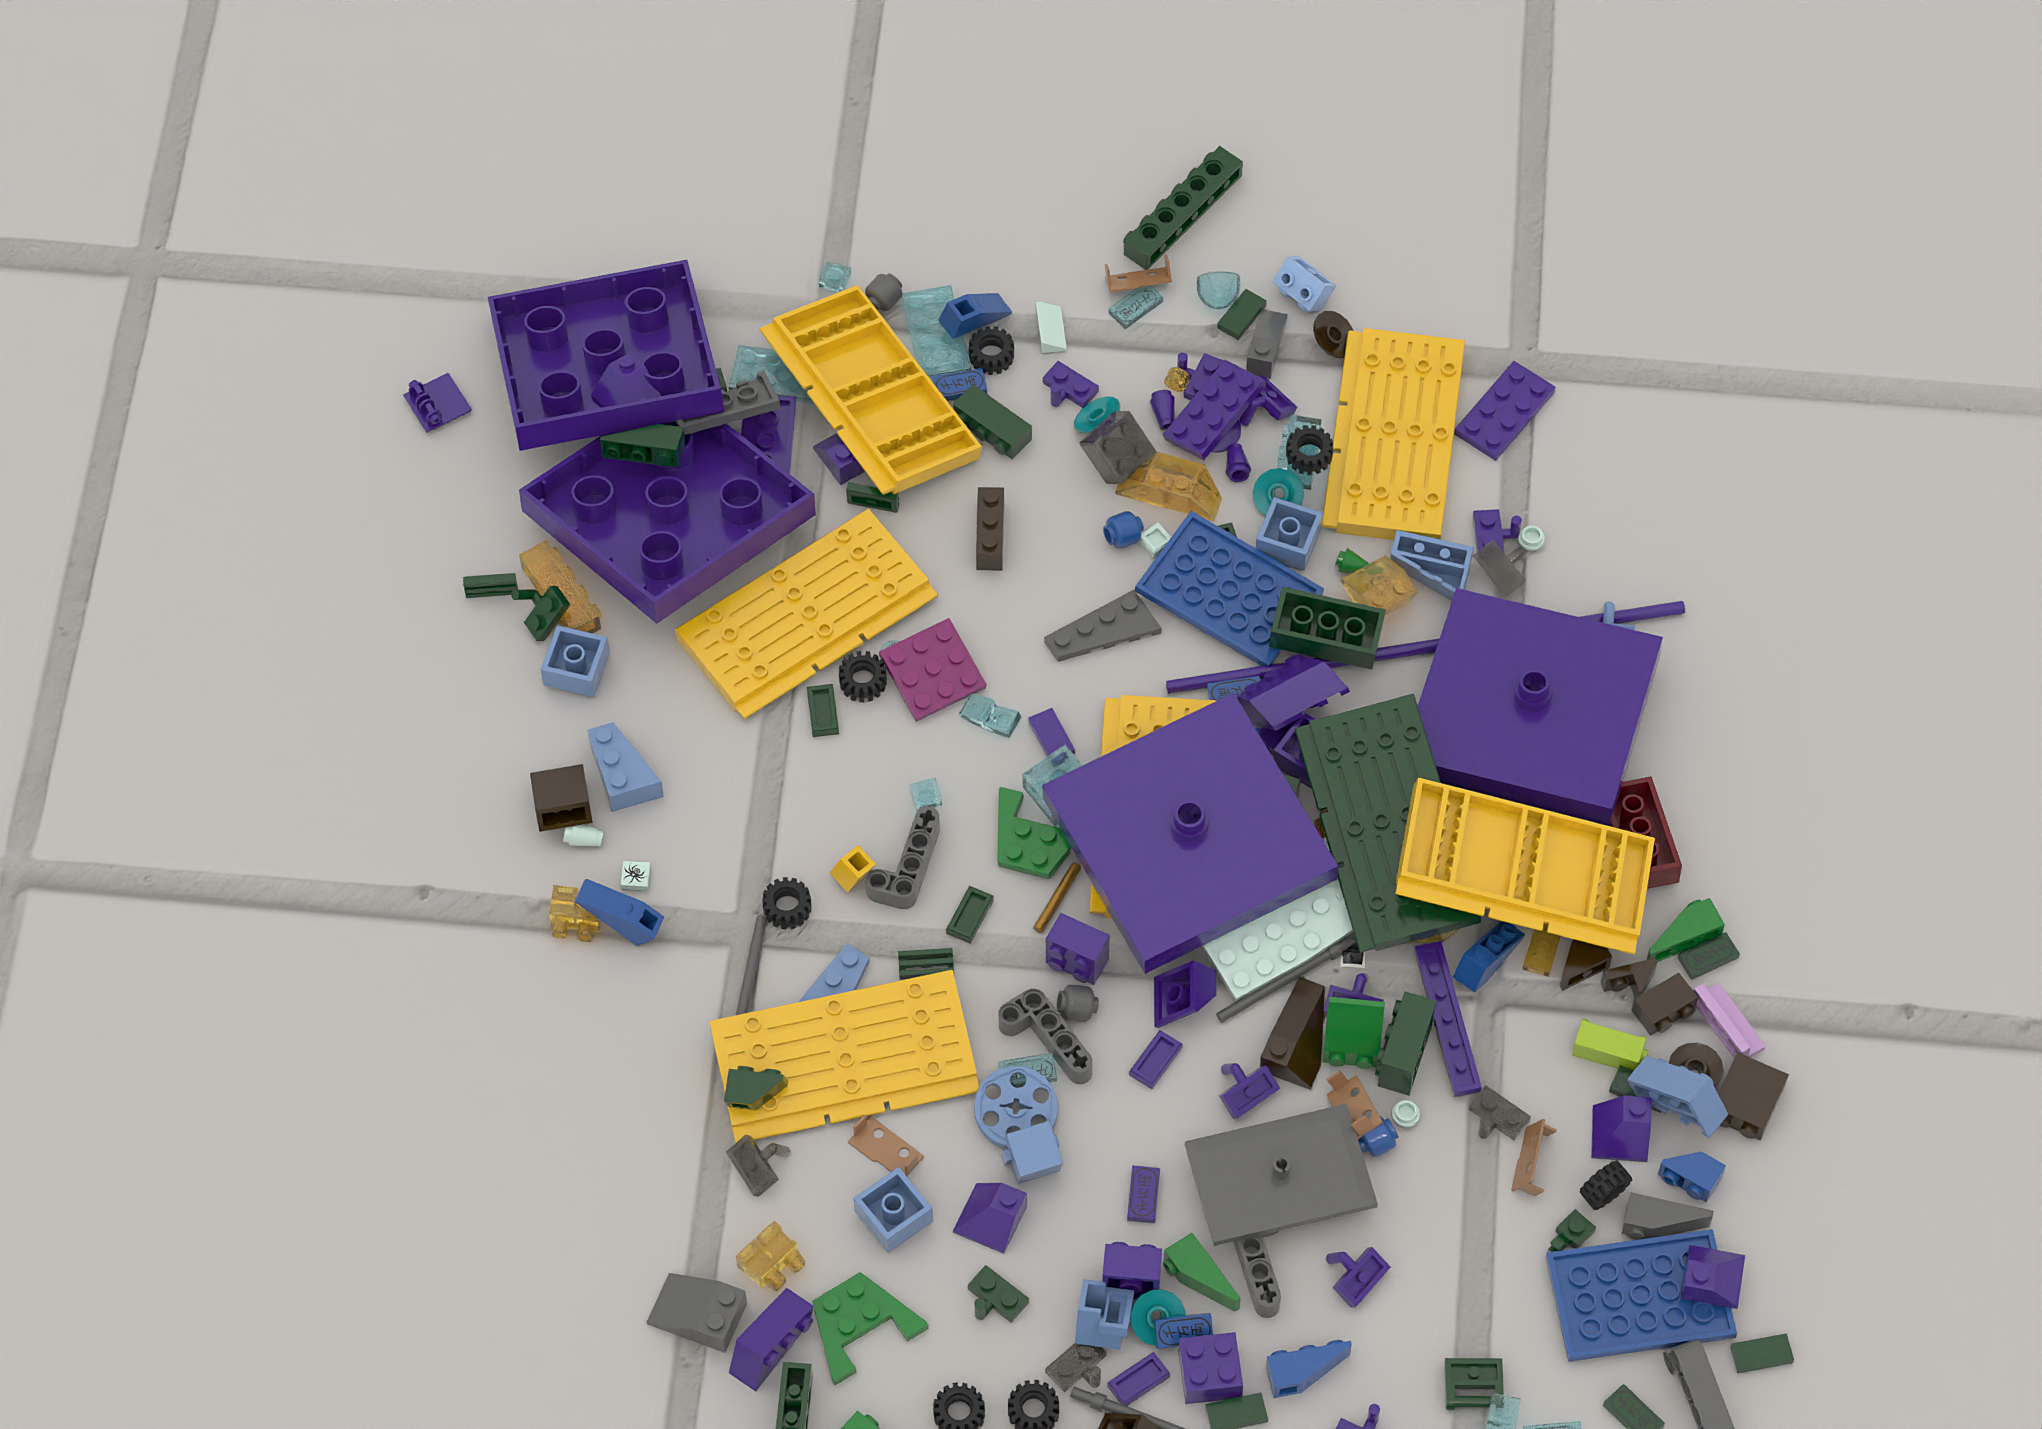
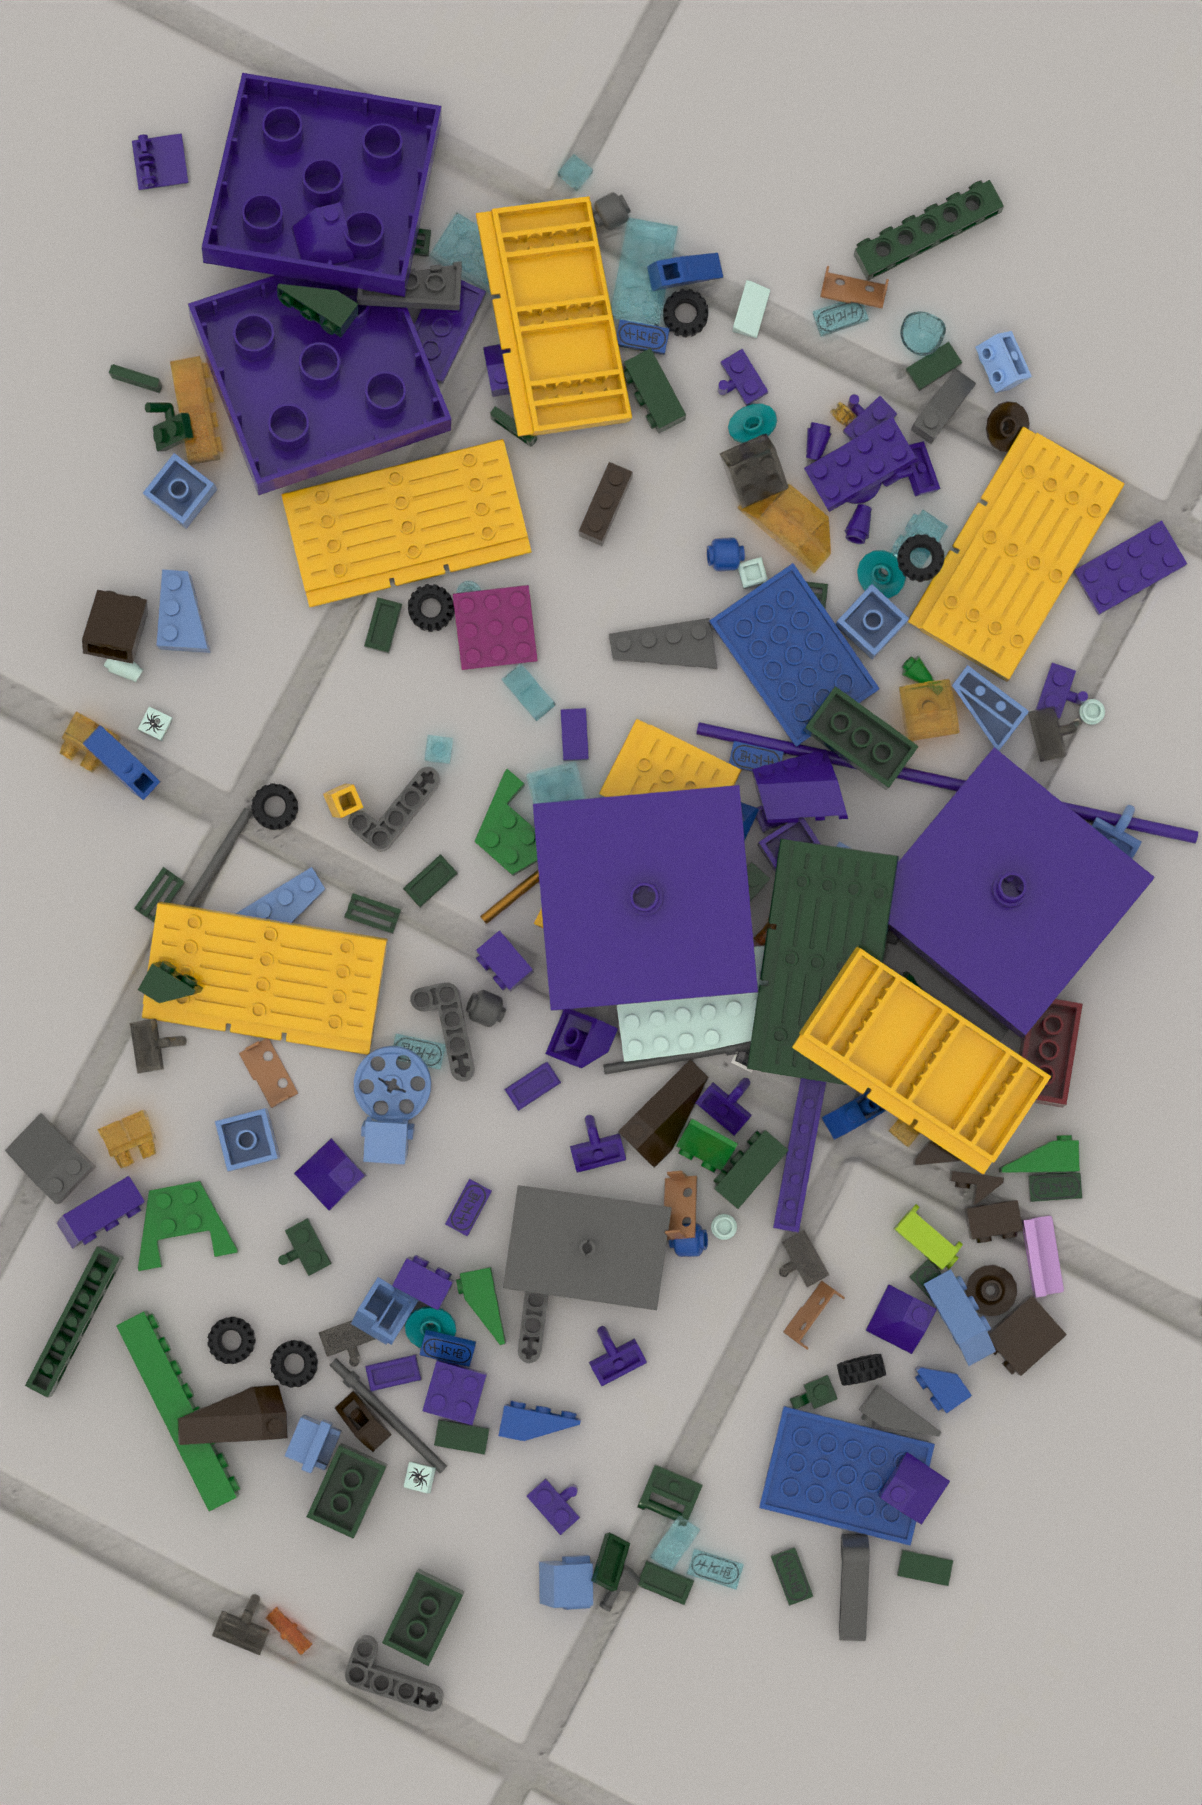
camera: 25 degrees right, 25 degrees up
none -> dark green tile [134,867,185,923]

